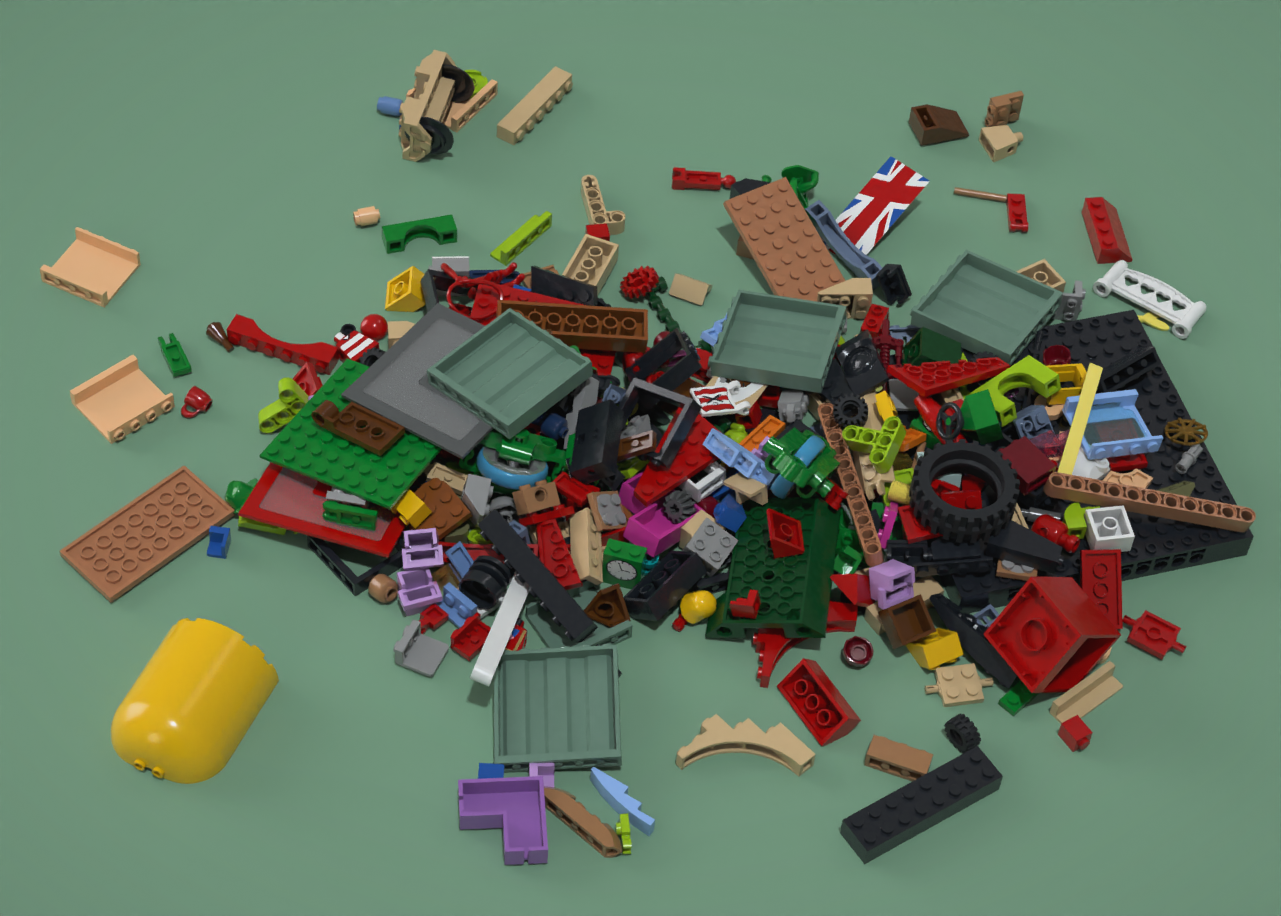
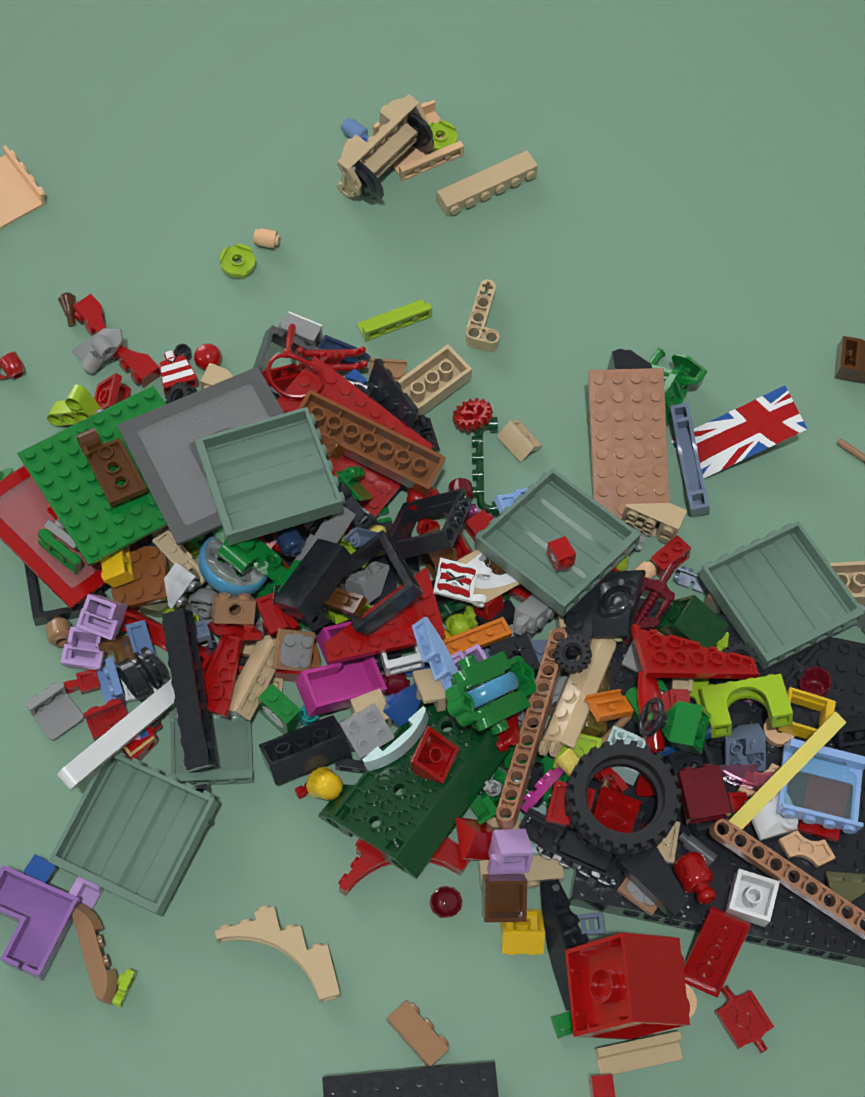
camera: 25 degrees right, 15 degrees up
green hinge [158,333,192,377] -> none
green arch [382,214,457,254] -> none
yellow slope [385,266,426,312] -> none
reddish brown slope [584,583,631,628] -> none
red panel [585,223,610,242] -> none
light blue slope [590,767,655,837] -> none
dark grey gear [663,490,697,523] -> none
red plate [672,167,736,190] -> none
red panel [730,589,761,619] -> none
red slope [777,658,861,747] -> none
lime beam [842,416,906,474] -> none
yellow brick [875,391,898,422] -> none
black hinge [876,264,912,305] -> none
tan plate [925,663,994,707] -> none
black tyre [944,713,981,753] -> none
lime brick [1062,502,1100,539] -> none
none -> light grey panel [72,329,123,374]
none -> lime plate [219,244,256,279]
none -> light aqua slope [362,707,429,771]
none -> light grey axle [483,780,504,796]
none -> red brick [547,536,576,571]

